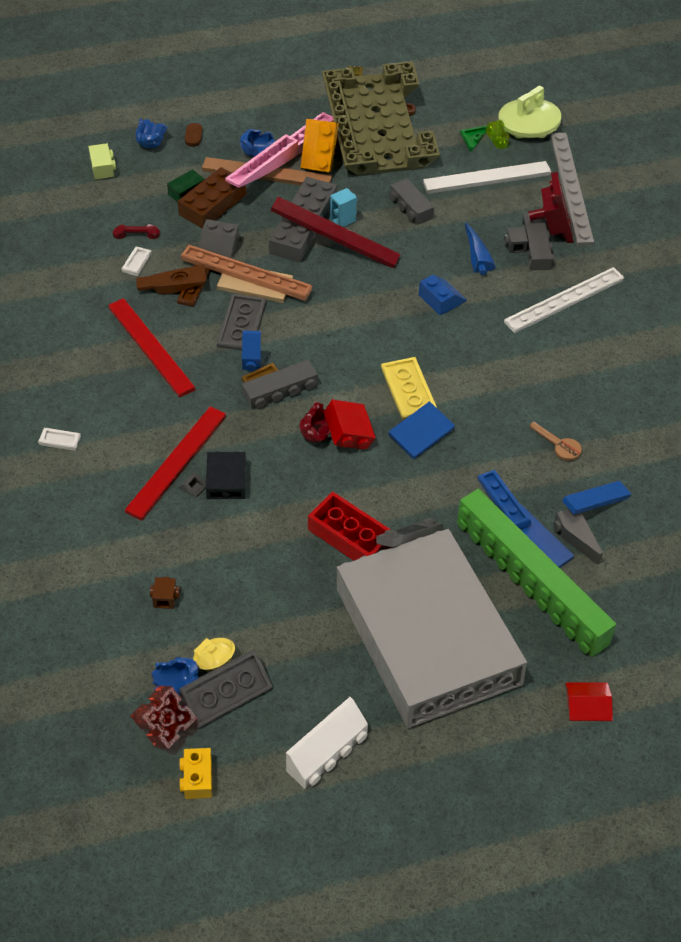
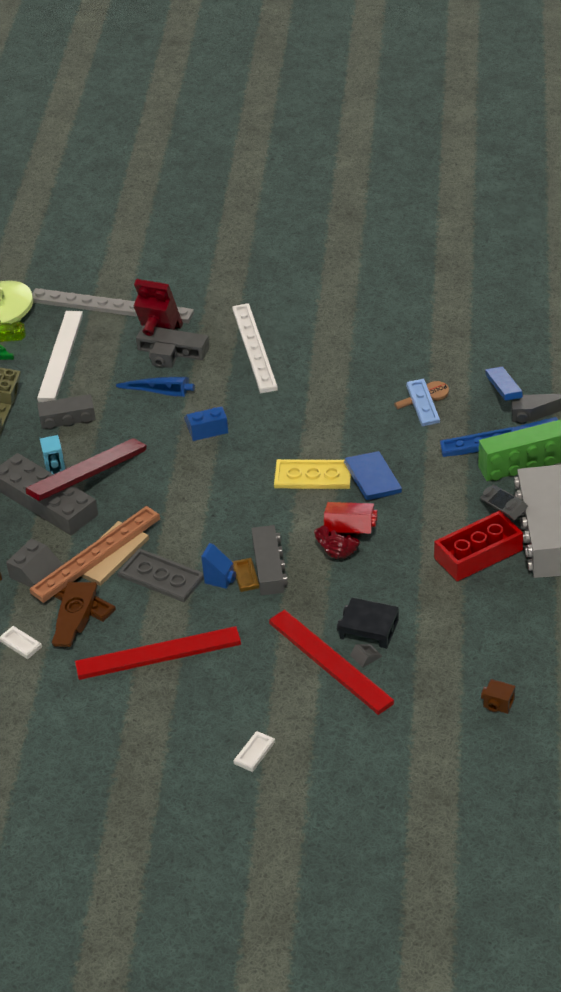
camera: 65 degrees left, 10 degrees down
none -> light blue tile [406,379,440,426]

